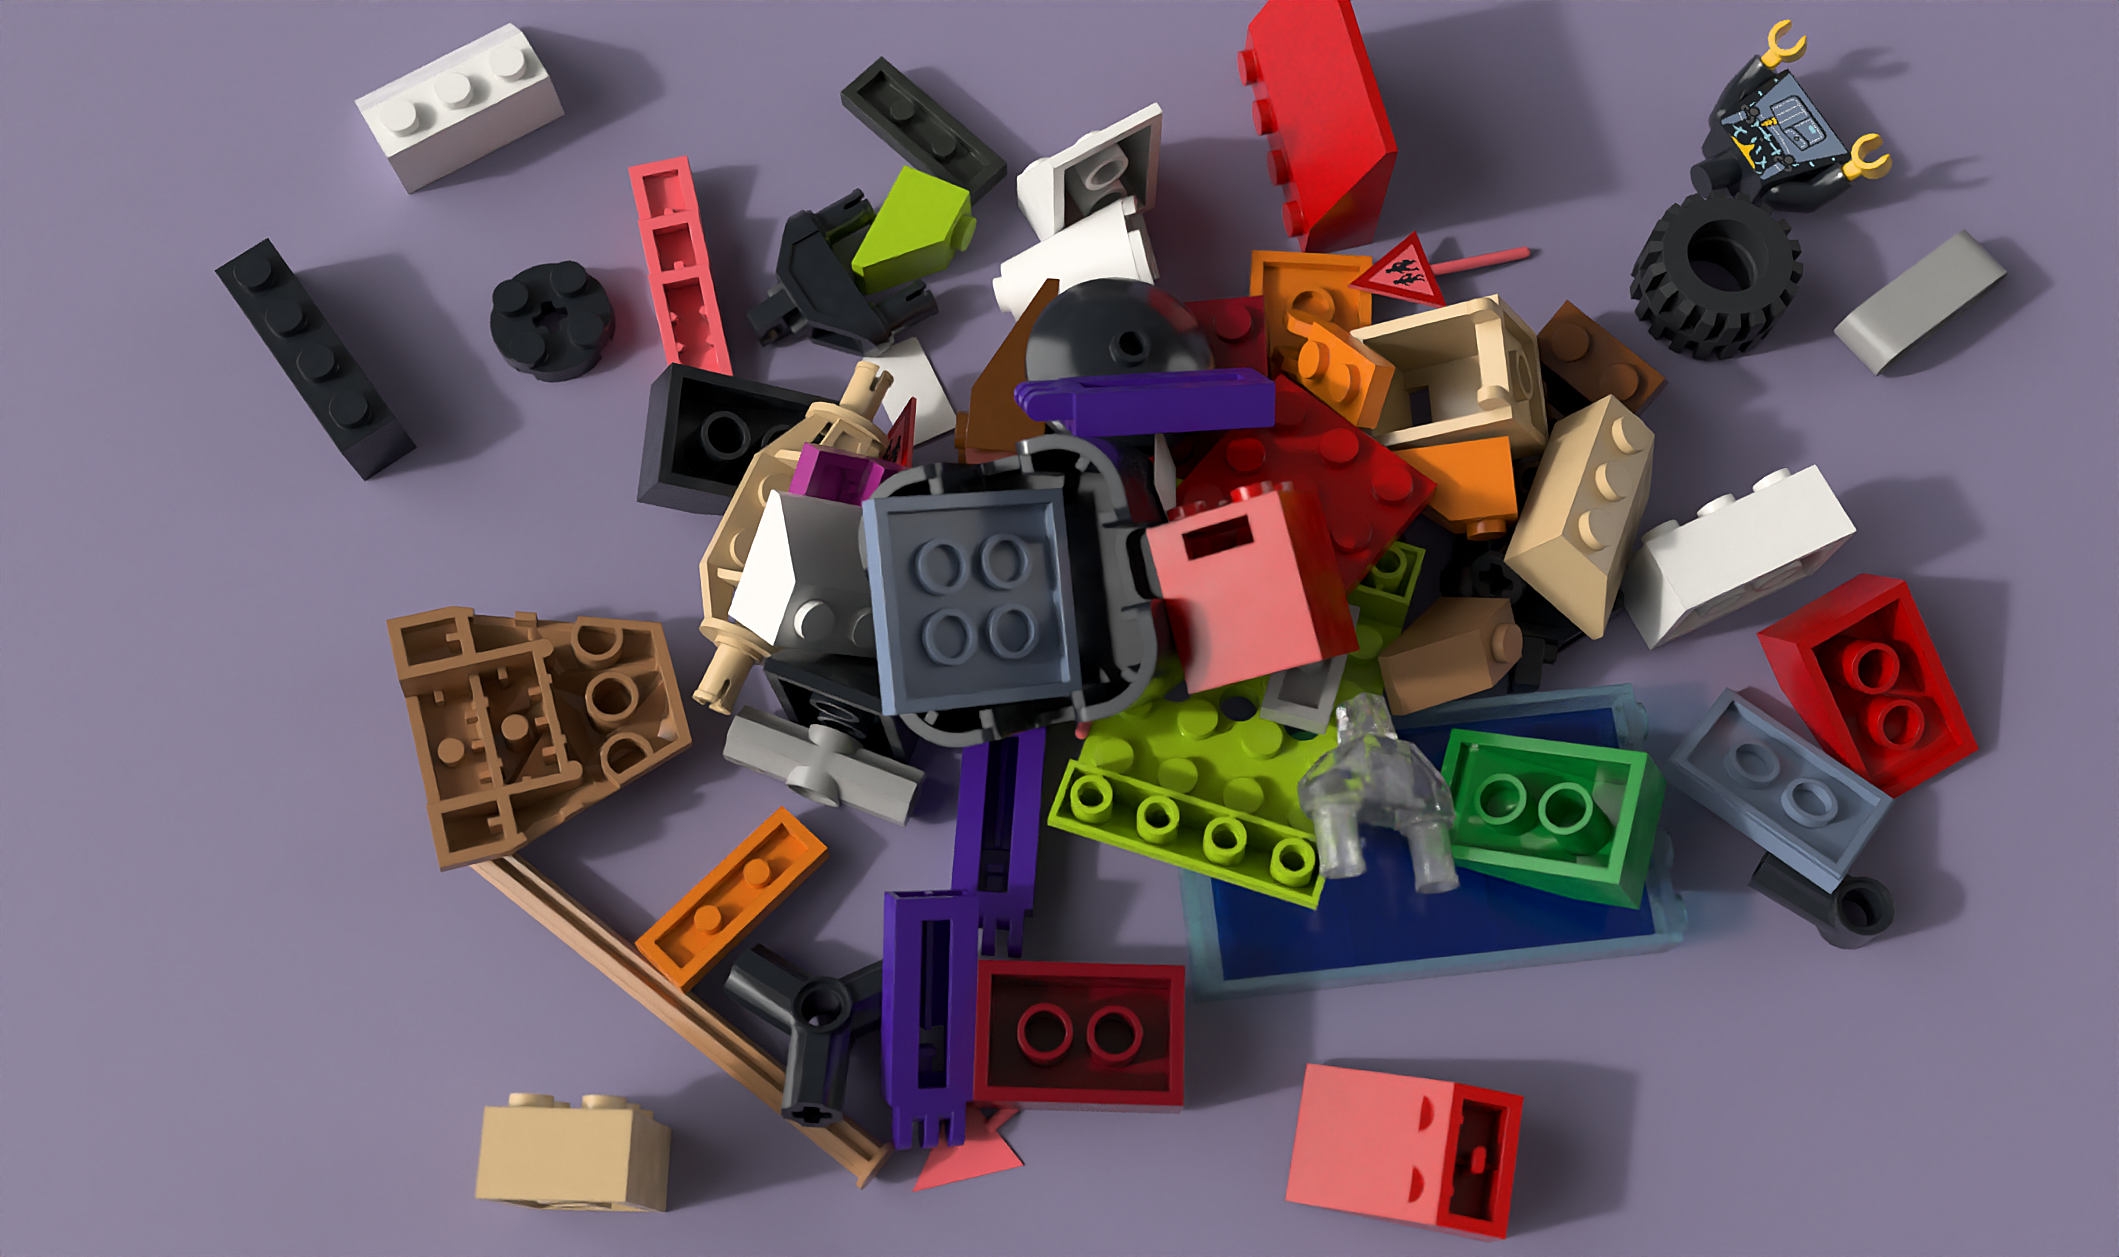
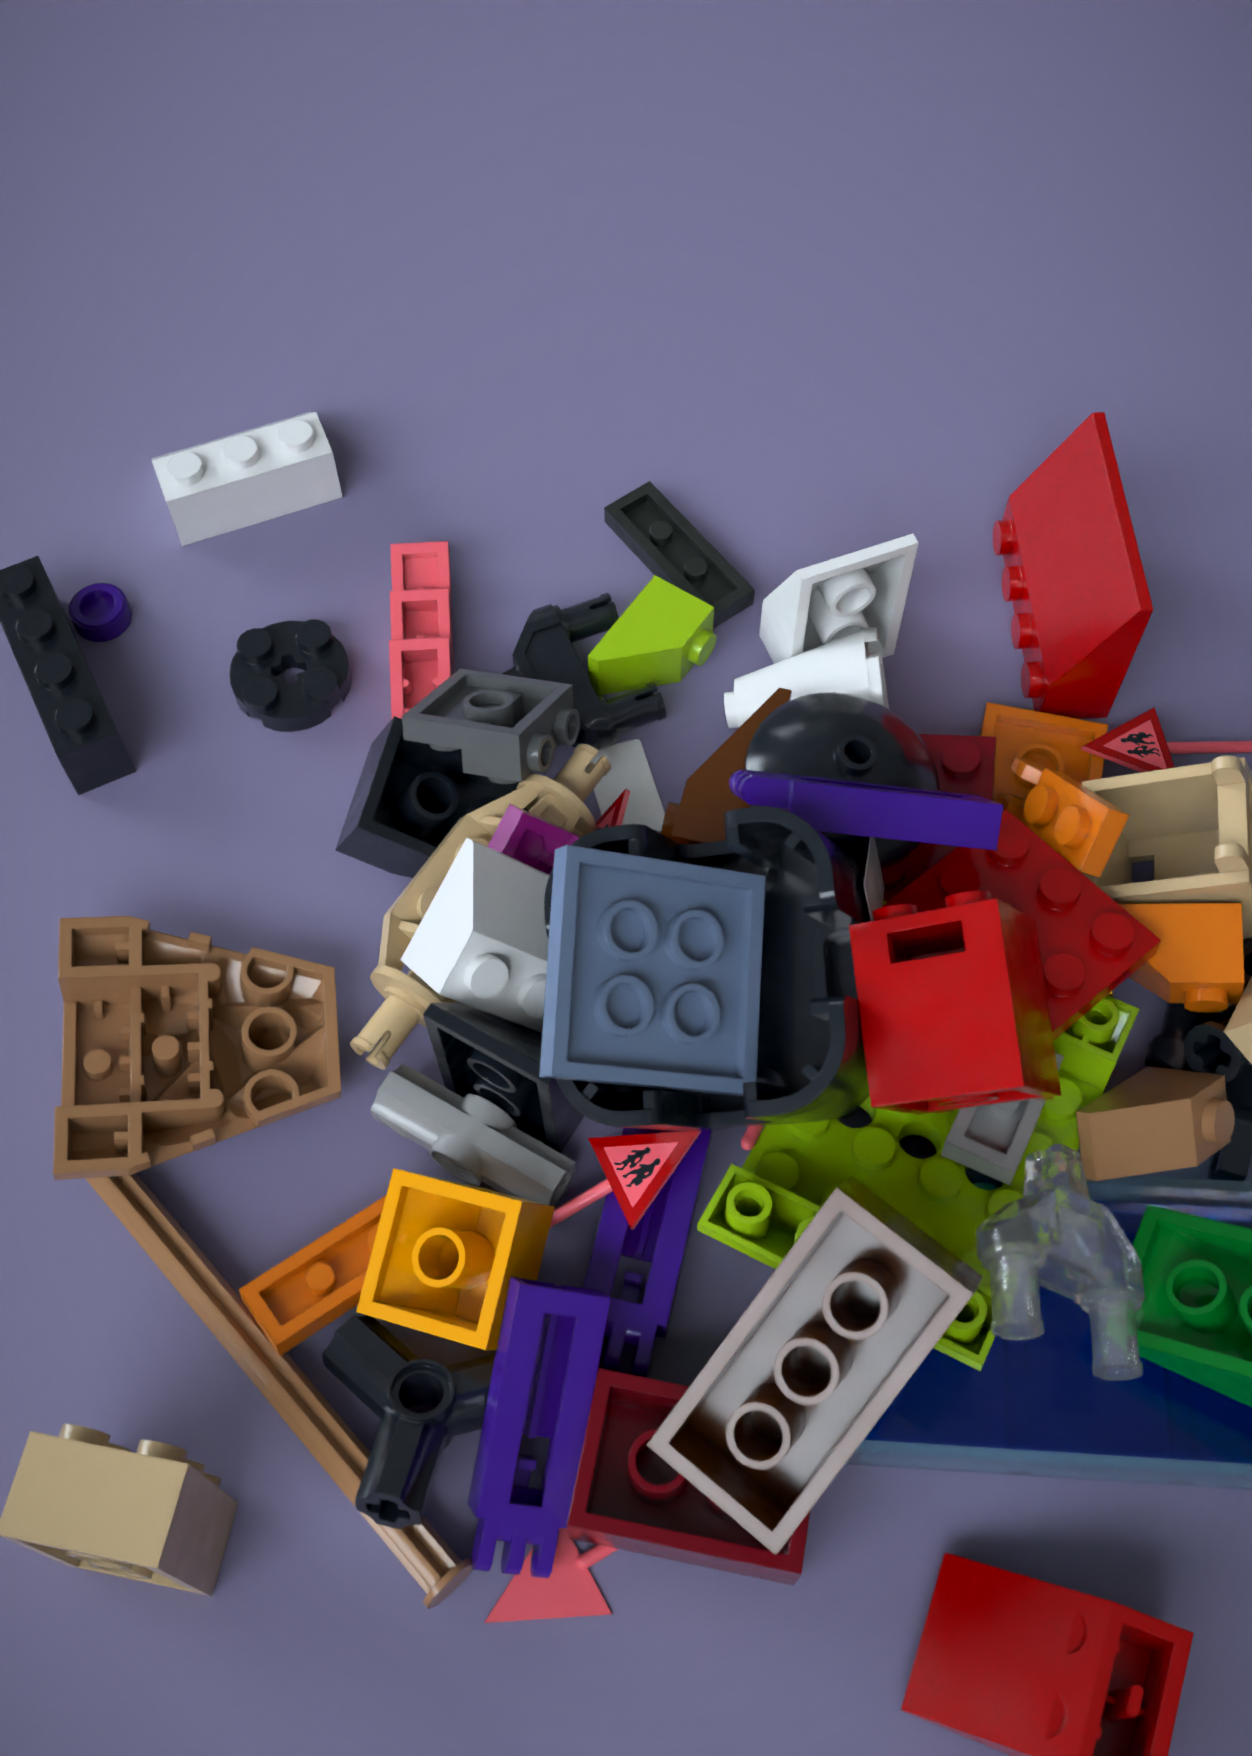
camera: 10 degrees right, 10 degrees down
none -> dark purple tile [69,583,132,642]
none -> light orange slope [356,1168,555,1350]
none -> dark grey plate [402,668,580,784]
none -> piece [550,1130,702,1230]
none -> brick [647,1176,983,1555]

